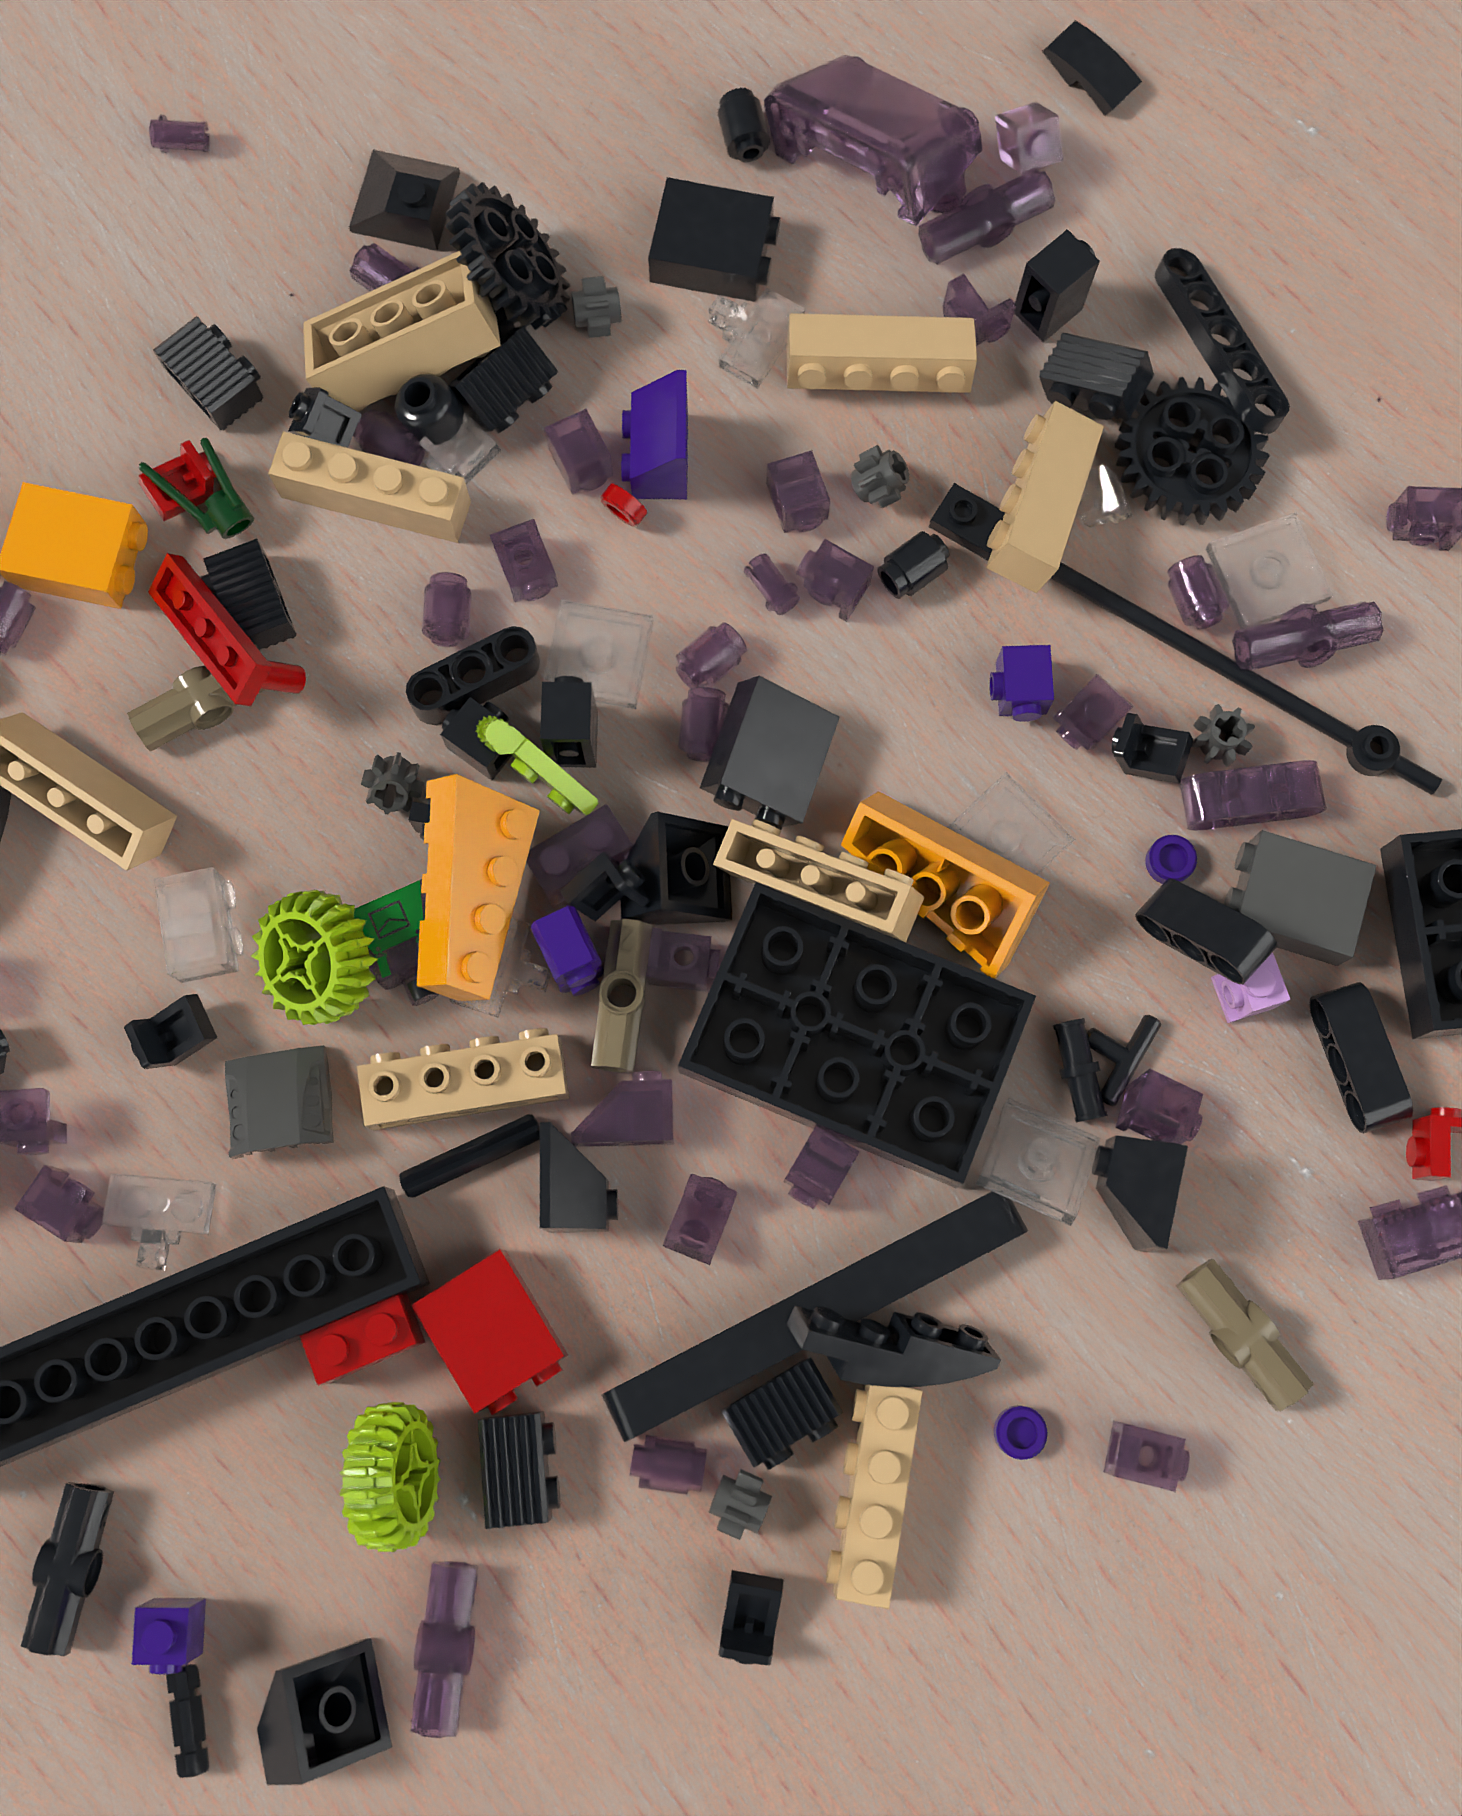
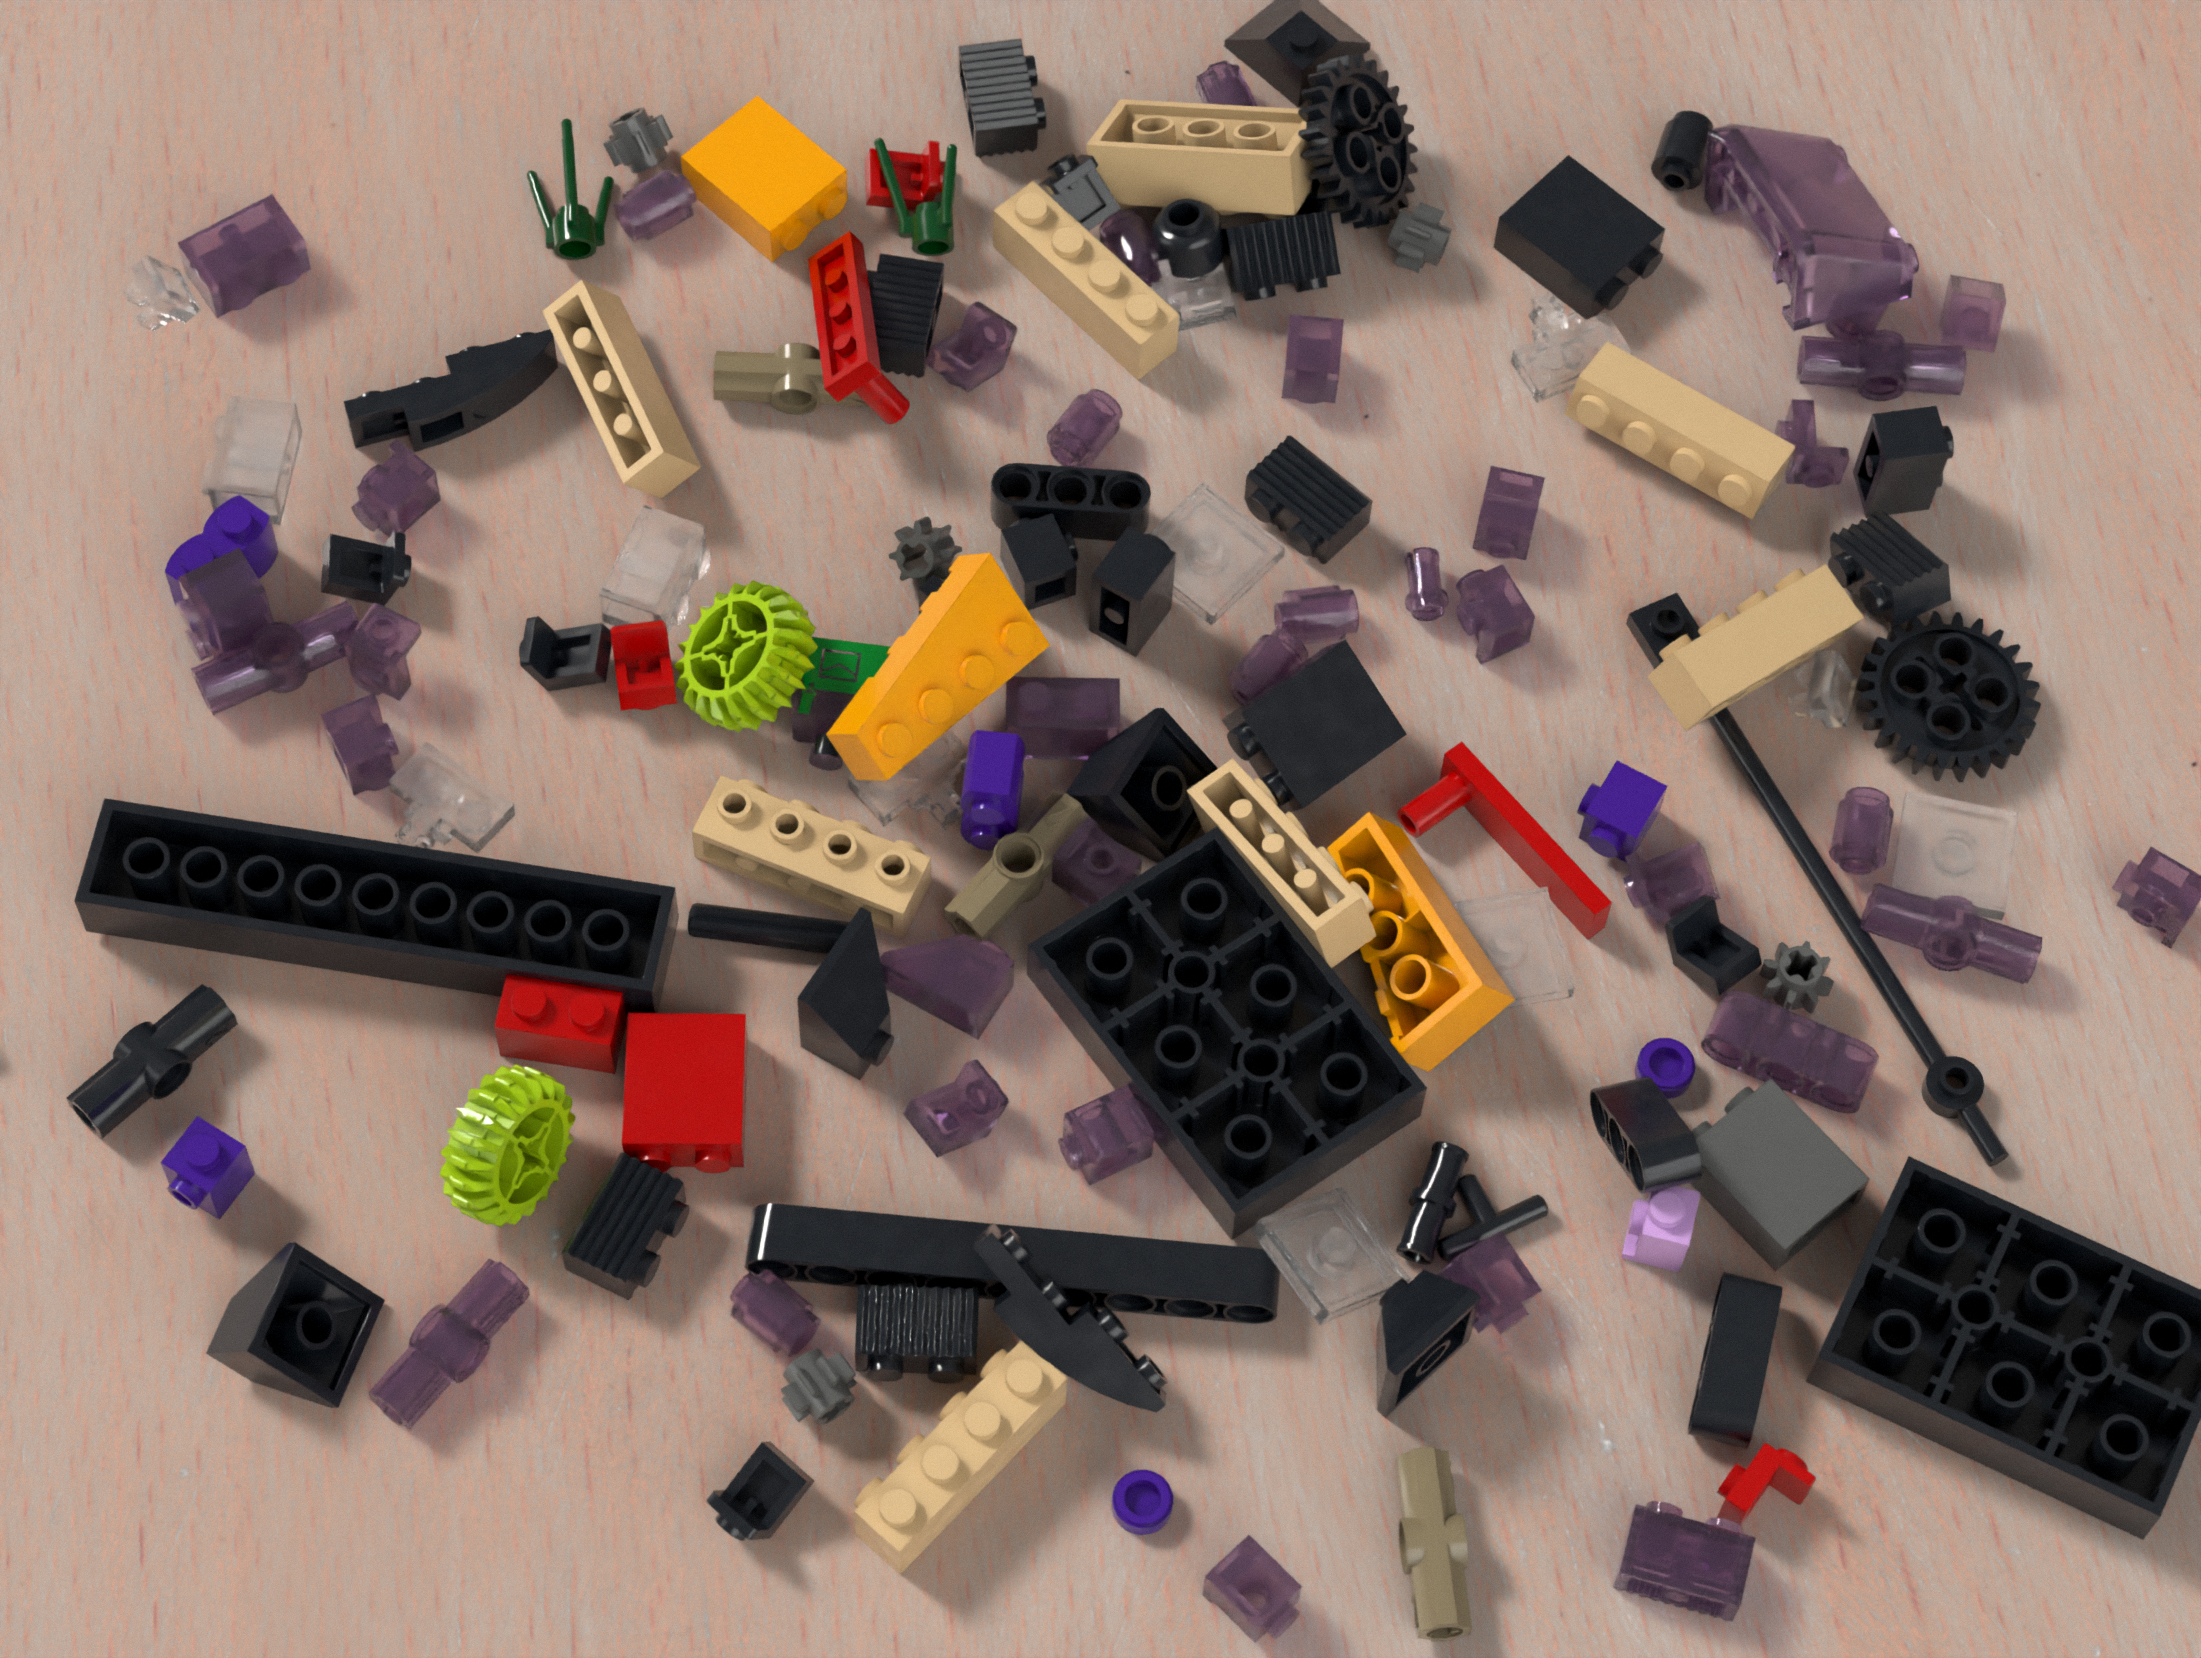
camera: 30 degrees right, 15 degrees down
black axle [166,1664,210,1778] -> none
dark grey slope [225,1045,334,1159] -> none
lime hinge [475,715,599,816] -> none
clear purple brick [490,519,558,602] -> none
black bracket [560,851,651,922] -> none
red tile [600,483,648,527] -> none
dark purple slope [621,370,688,499] -> none
dark grey gear [851,445,909,508] -> none
black brick [877,531,950,599] -> none
black slope [1042,20,1142,116] -> none
black beam [1155,248,1290,434] -> none
none -> red bracket [610,620,677,711]
none -> clear purple bracket [925,301,1017,392]
none -> black brick [1244,435,1373,564]
none -> red piece [1397,741,1612,940]

